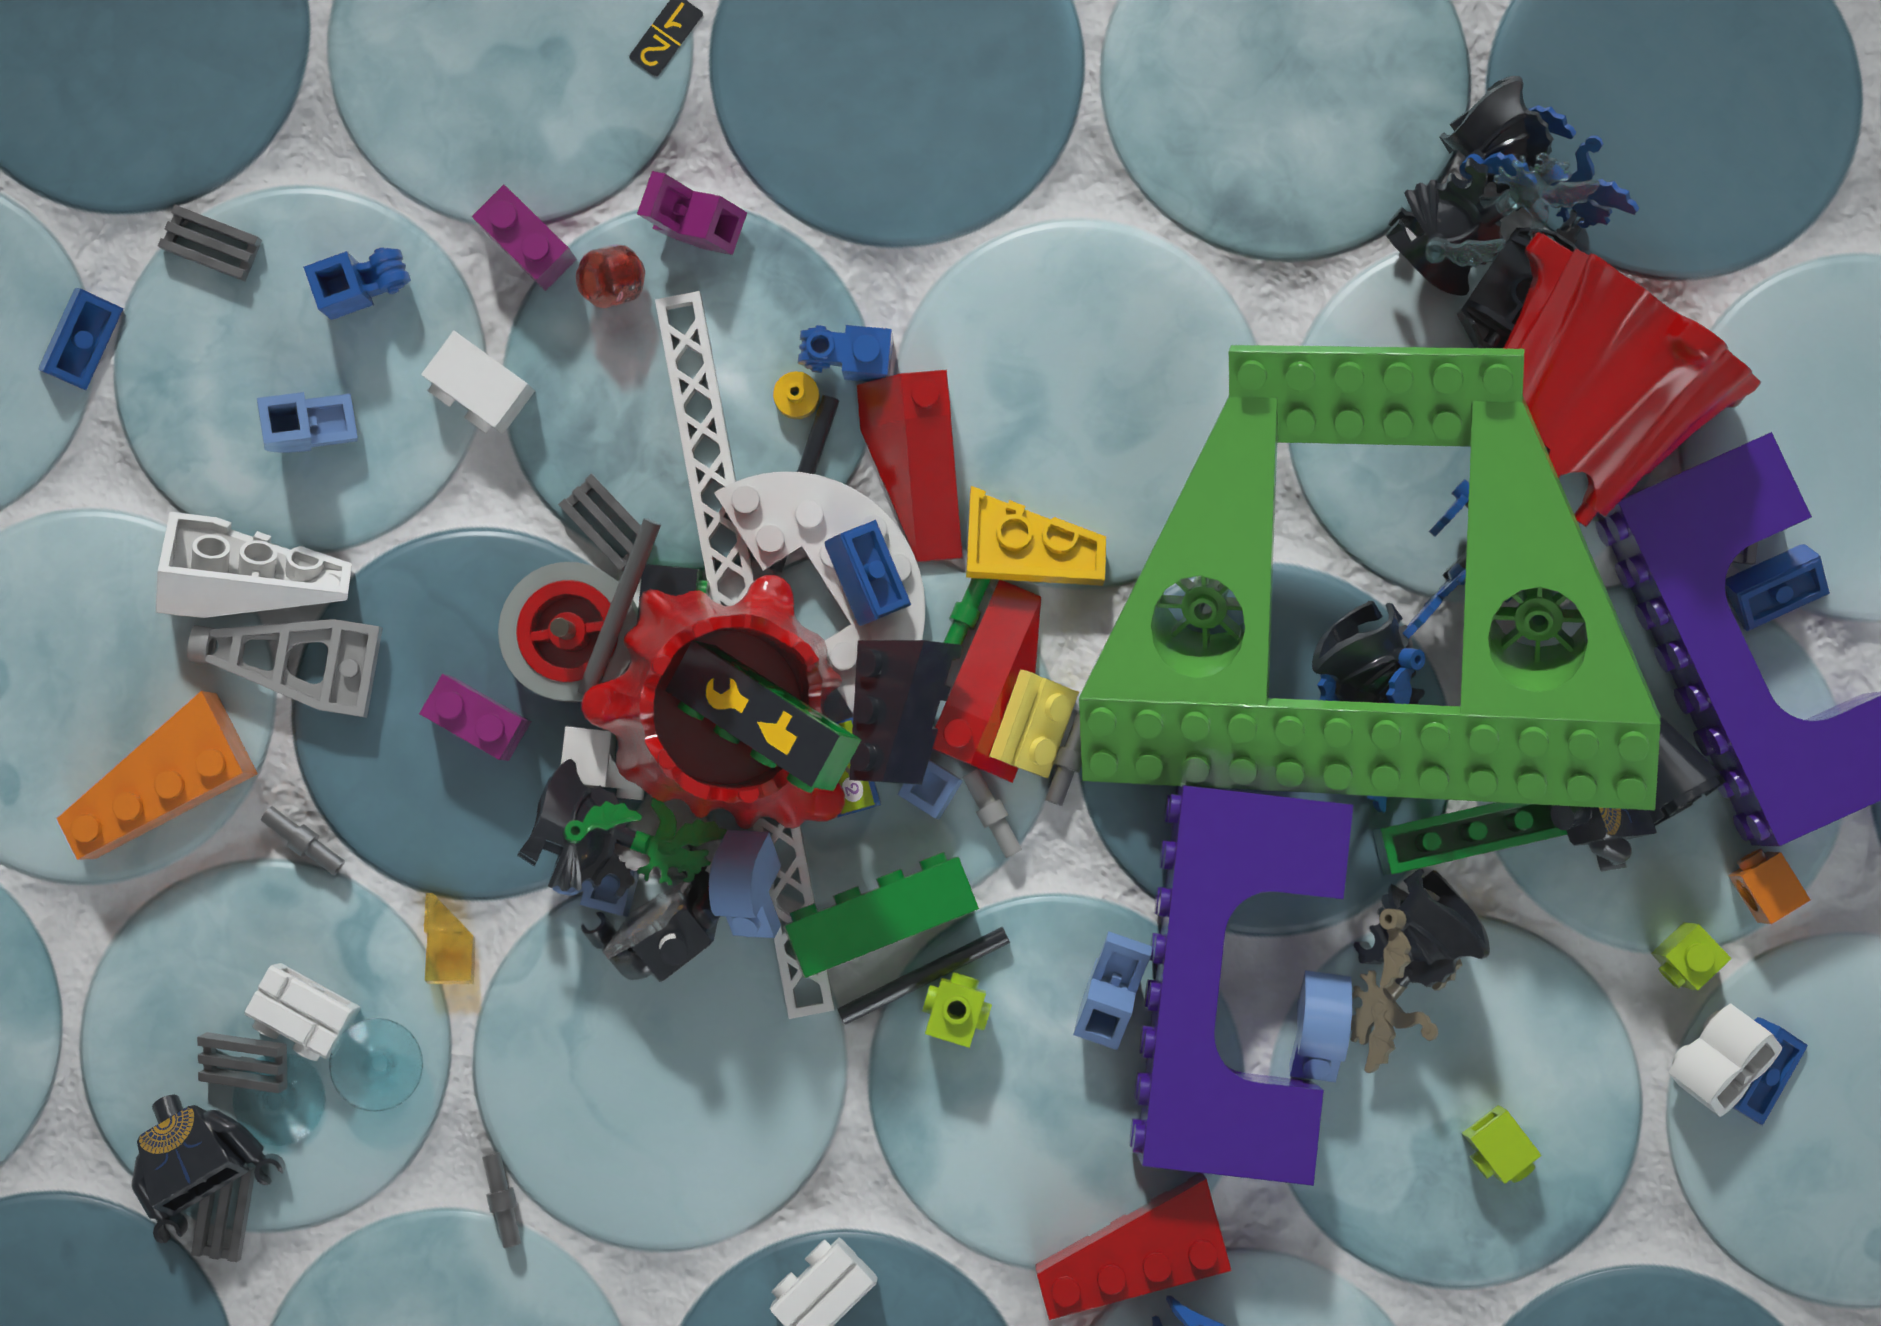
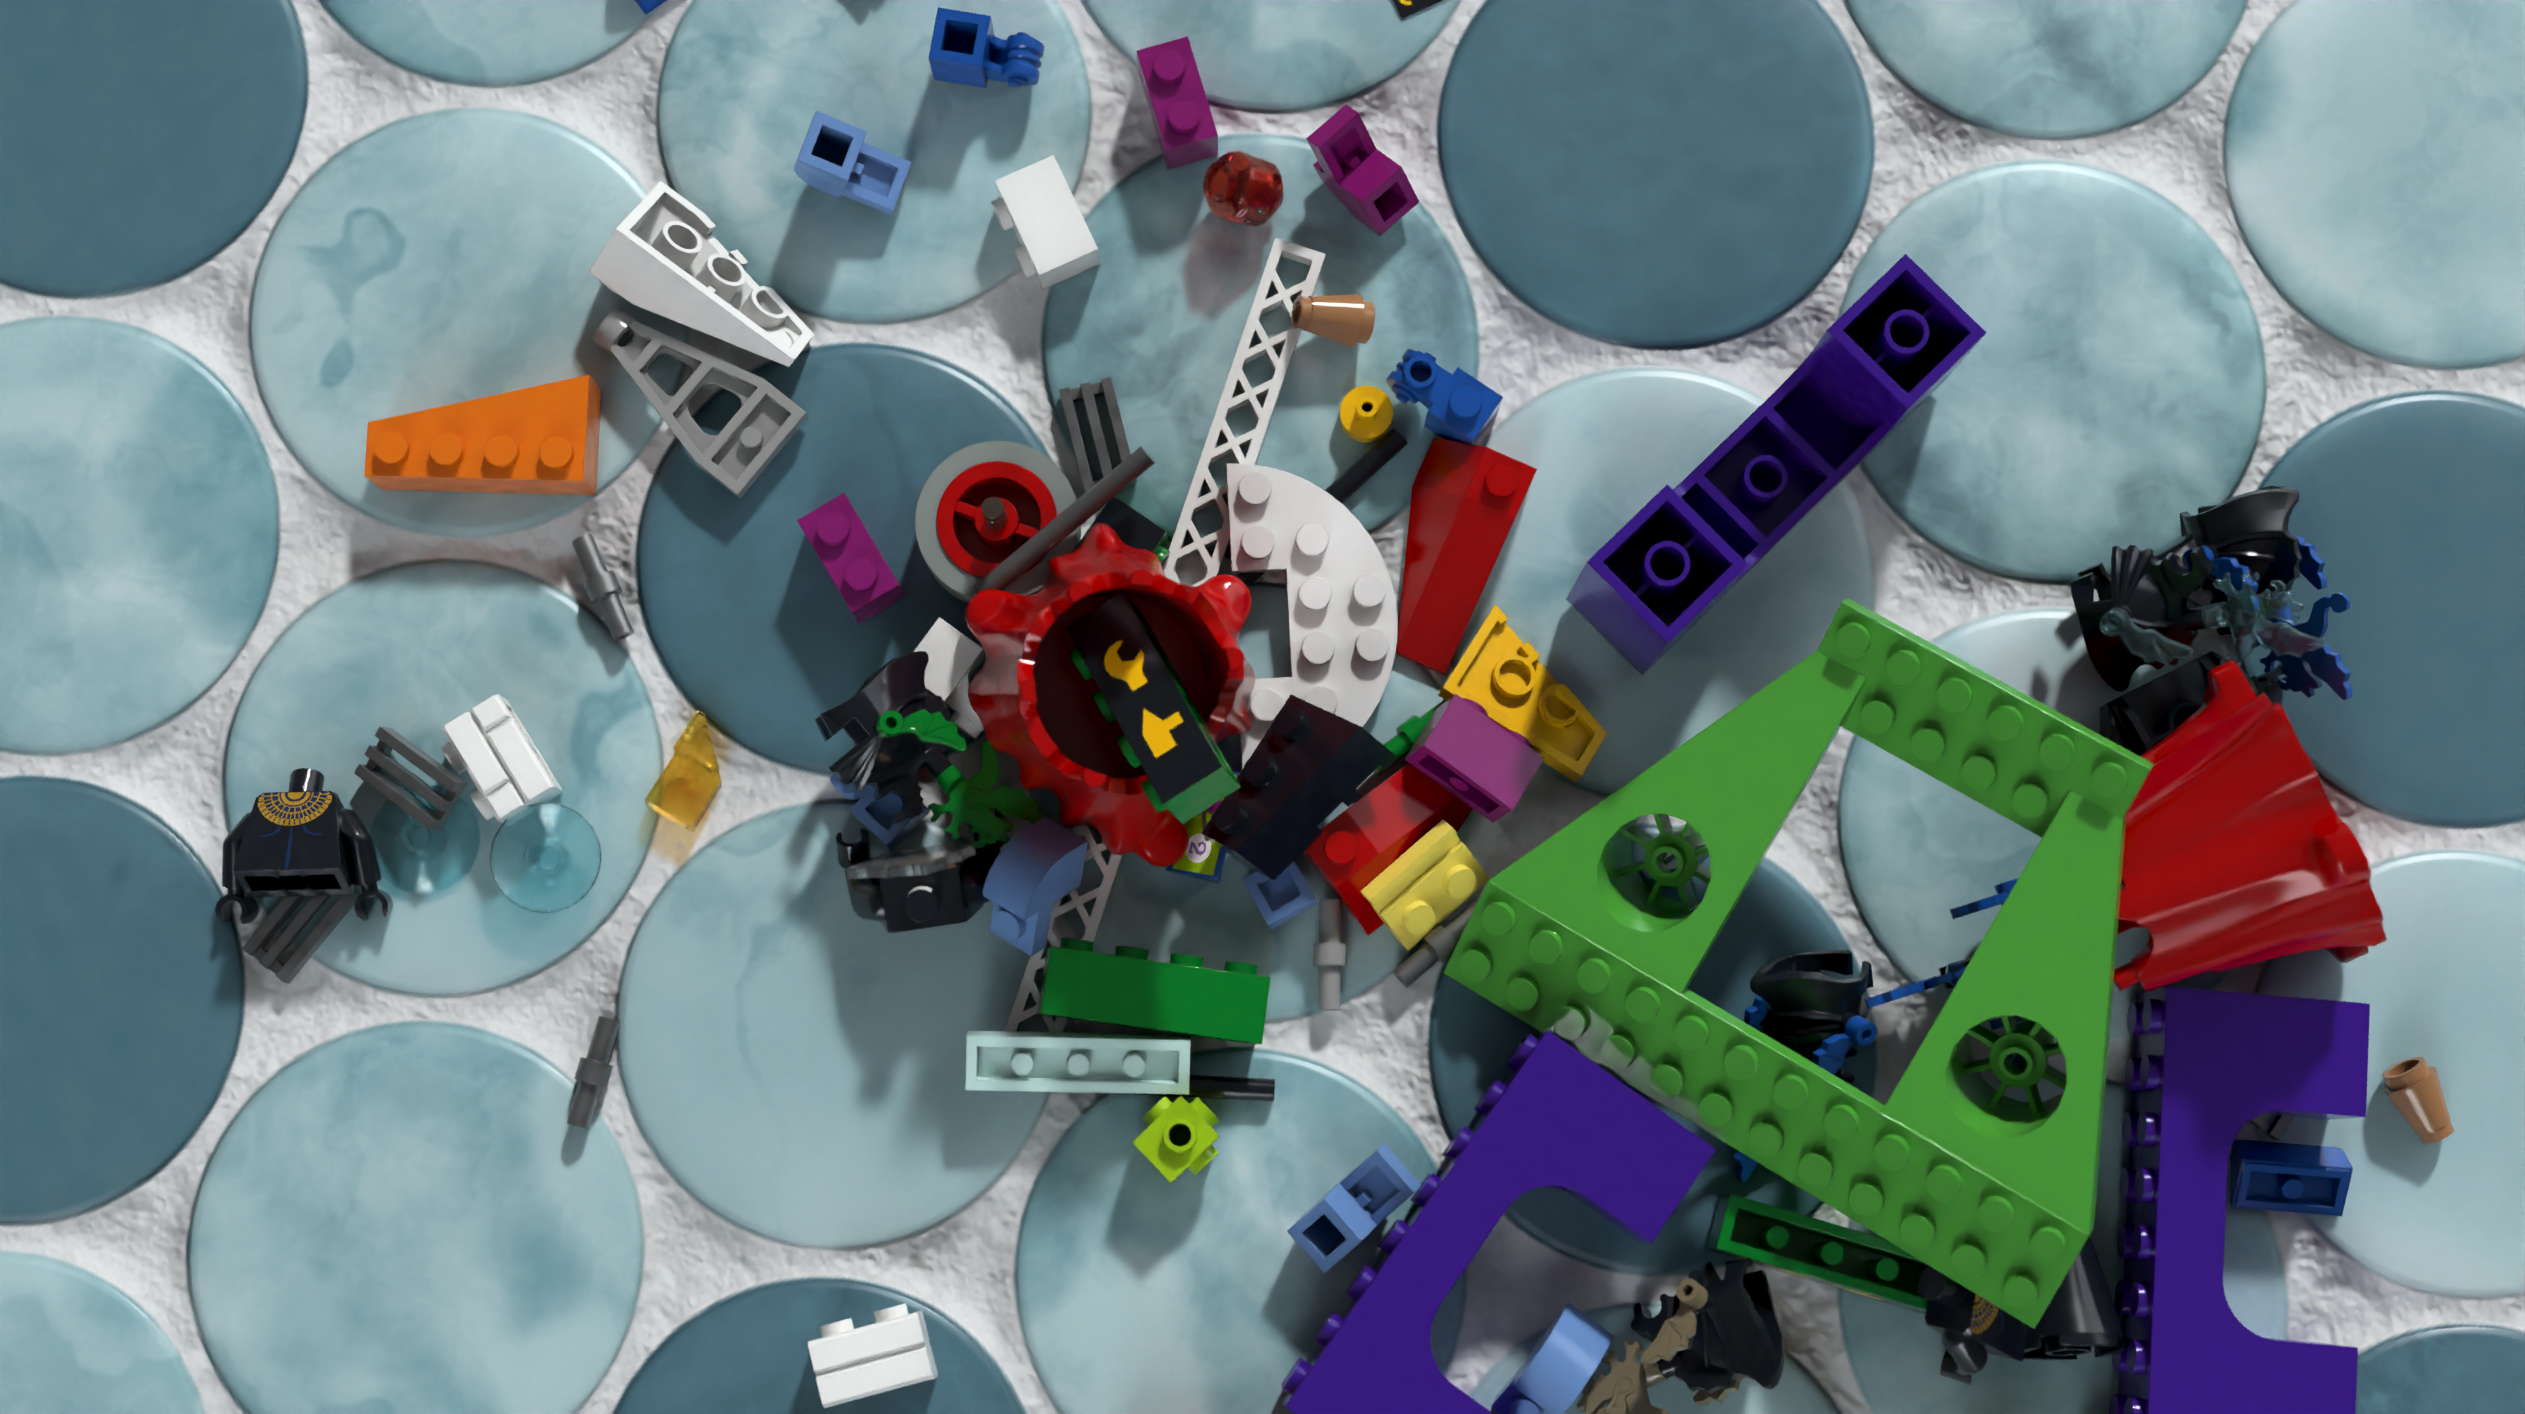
camera: 15 degrees right, 5 degrees down
blue slope [824,520,911,626] -> none
none -> light aqua plate [965,1030,1191,1095]
none -> medium nougat cone [1291,294,1375,347]
none -> magenta brick [1405,694,1544,823]
none -> dark purple arch [1566,254,1987,675]
none -> medium nougat cone [2382,1057,2454,1144]

